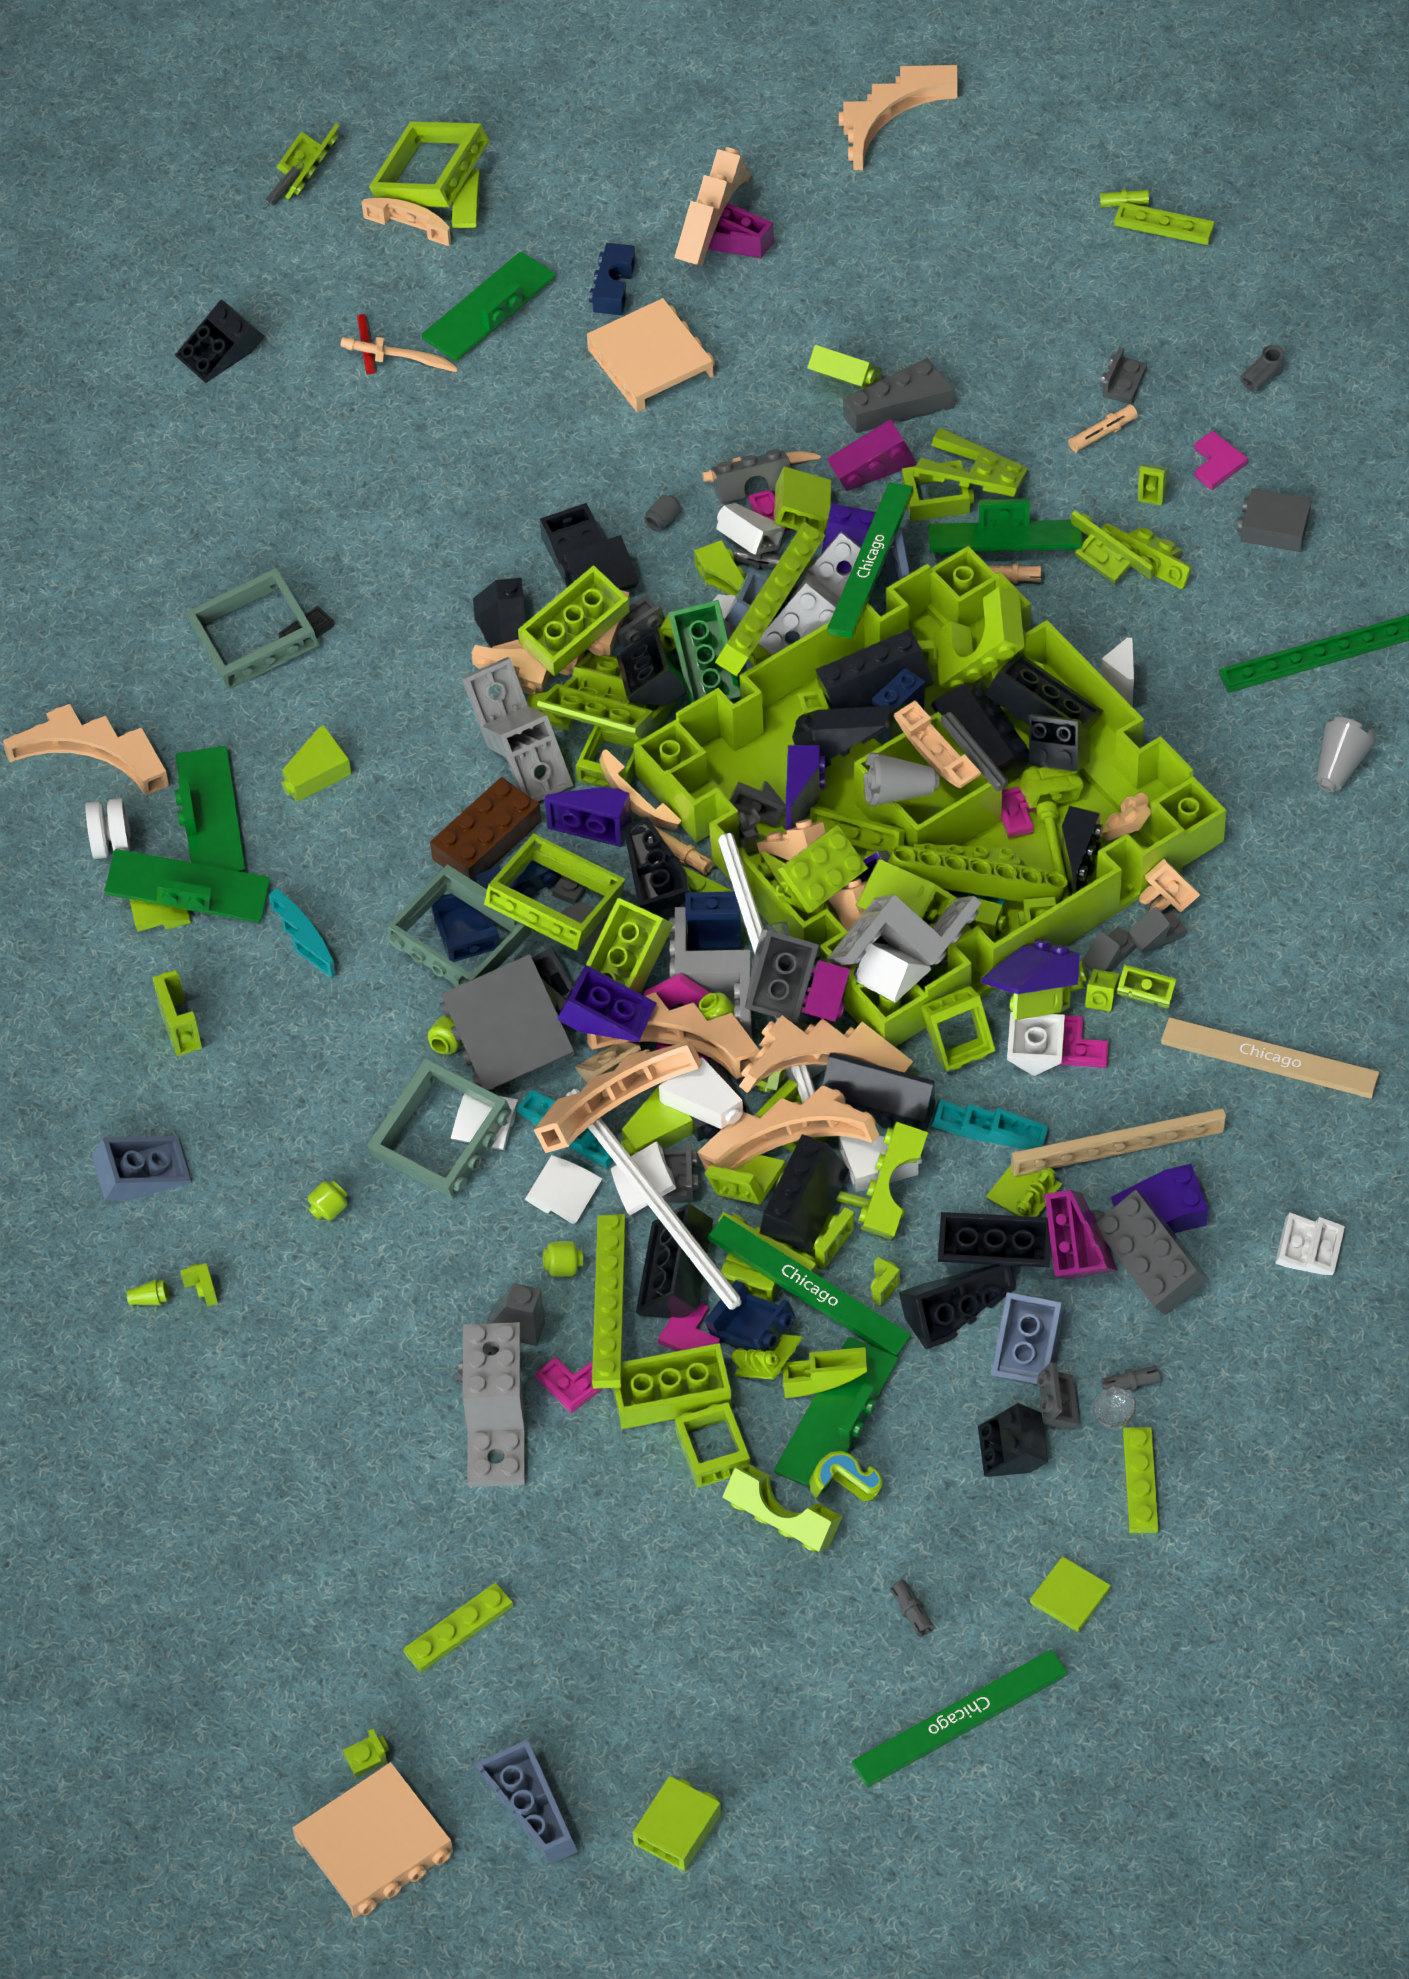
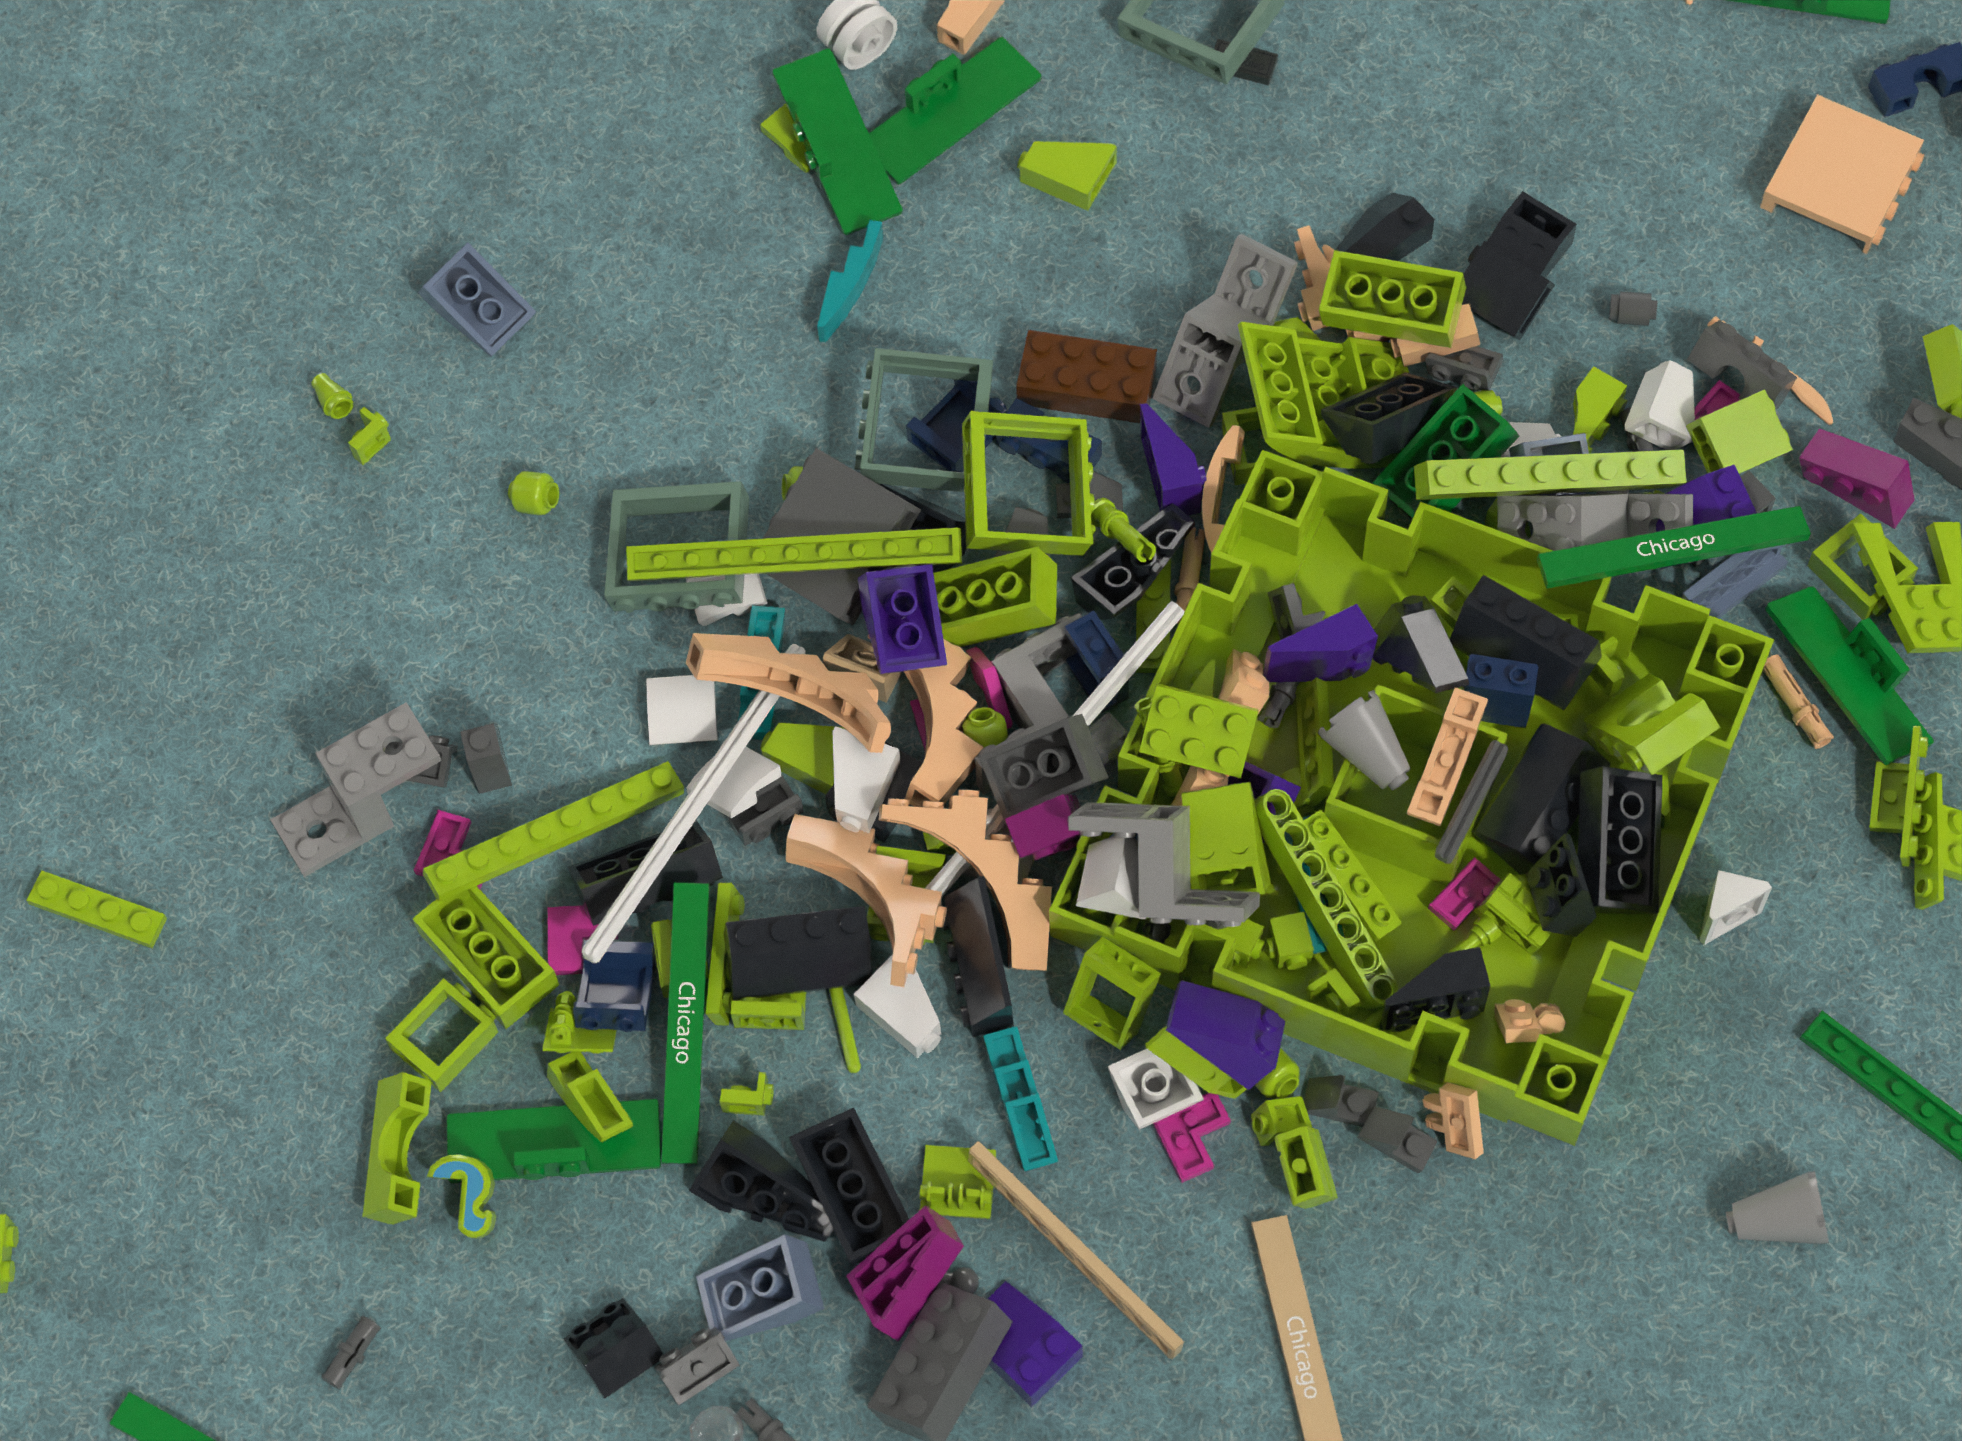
camera: 60 degrees right, 10 degrees up
lime panel [152,970,202,1057] -> none
lime head [542,1241,583,1277] -> none
lime bracket [705,1155,786,1205] -> none
dark grey plate [739,808,761,854] -> none
lime arch [858,1122,928,1240] -> none
none -> lime plate [626,528,962,581]
none -> lime pin [1091,498,1156,562]

